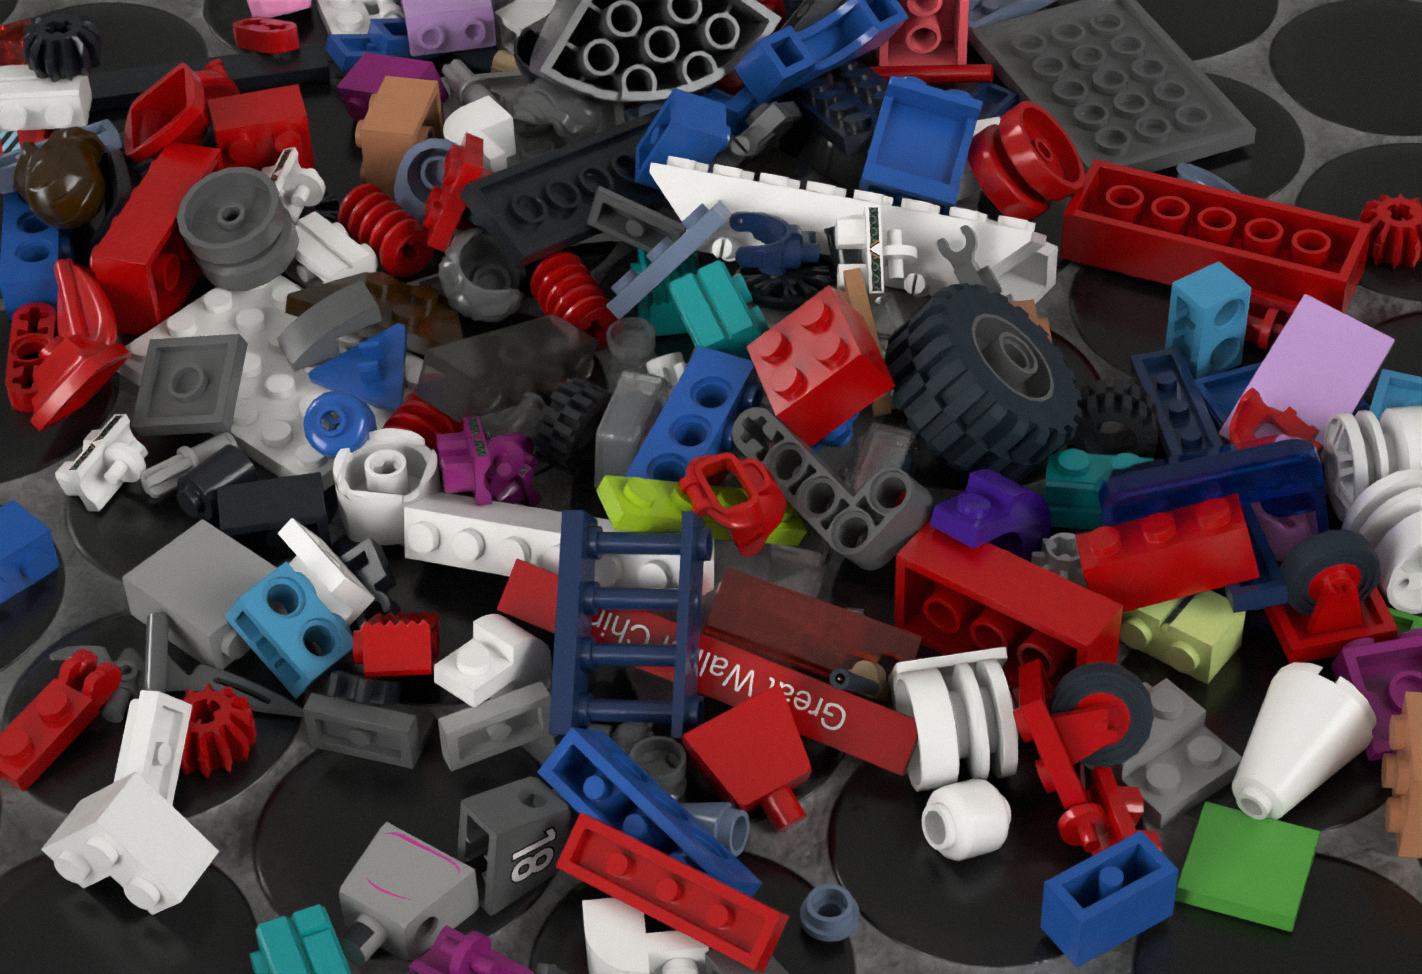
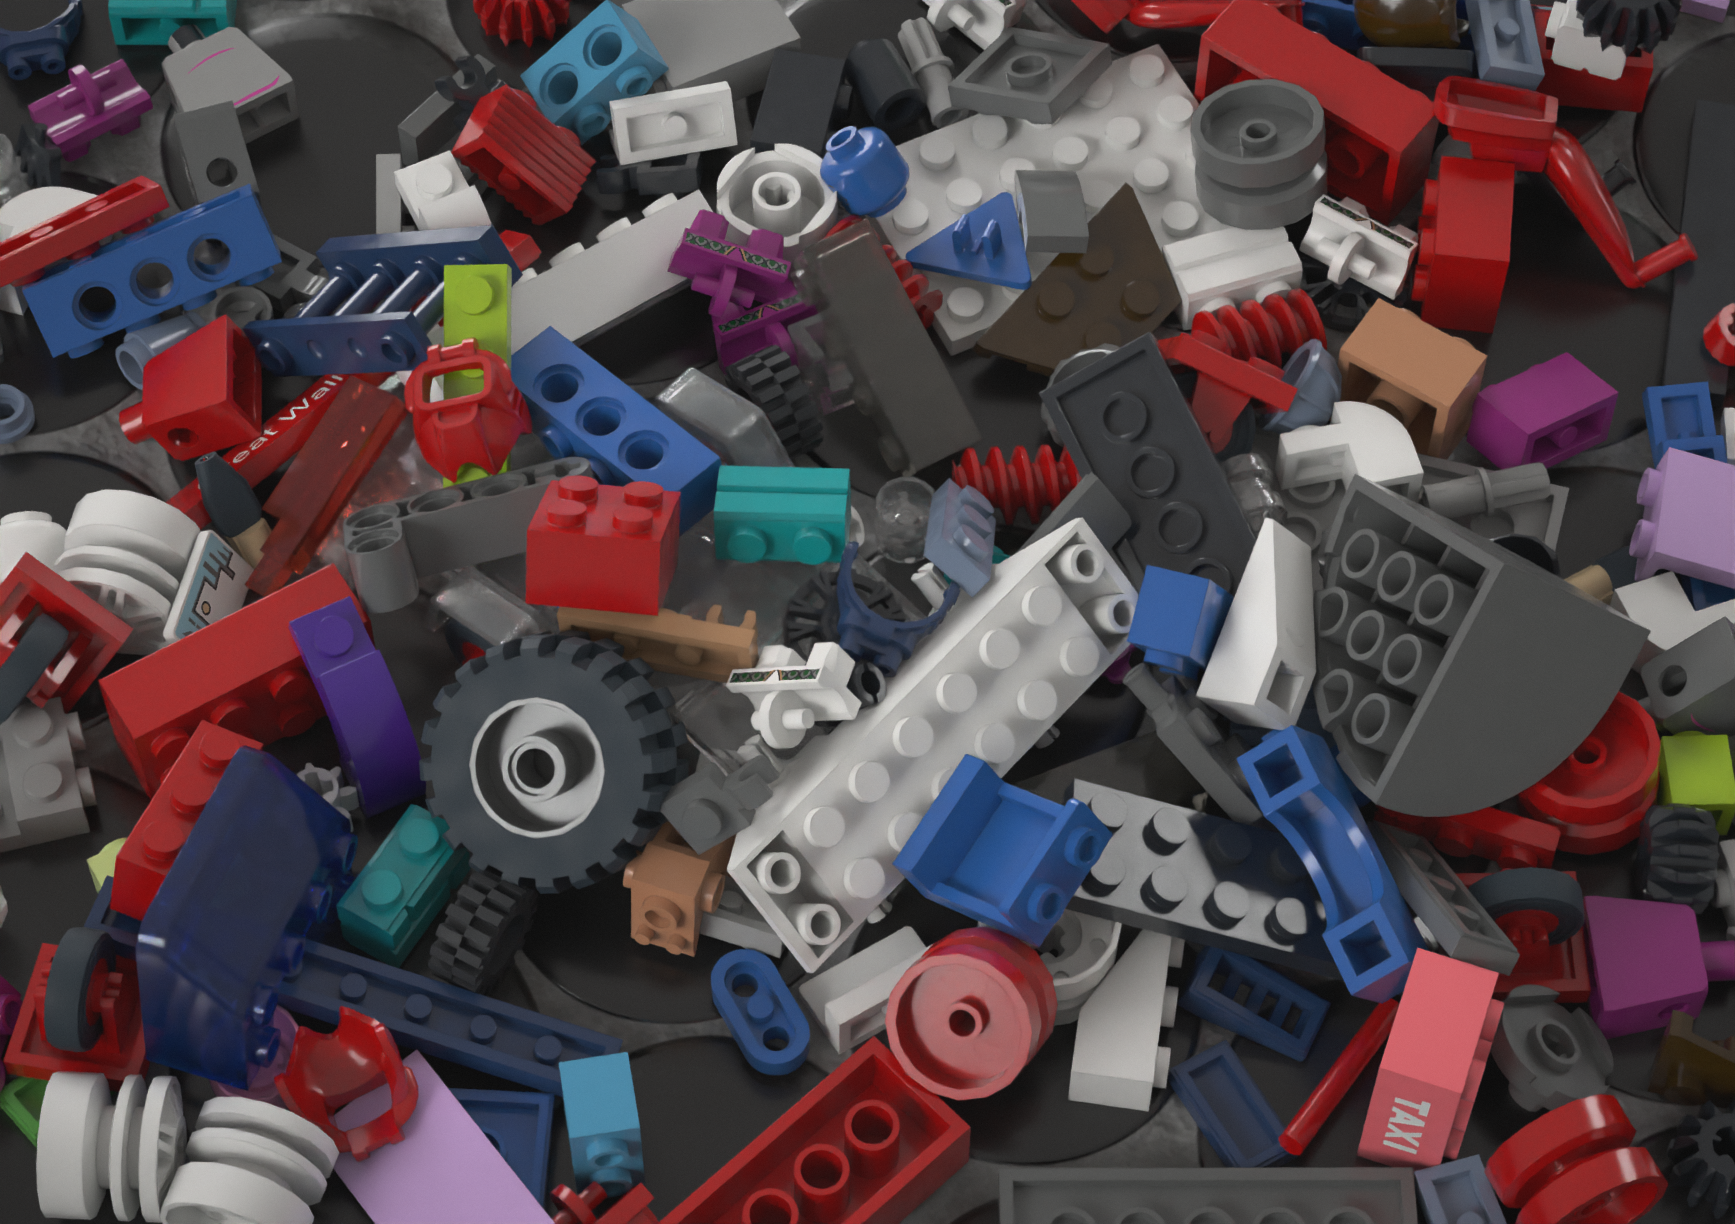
camera: 110 degrees right, 15 degrees up
none -> blue plate [711,949,810,1075]
none -> white slope [1196,518,1316,730]

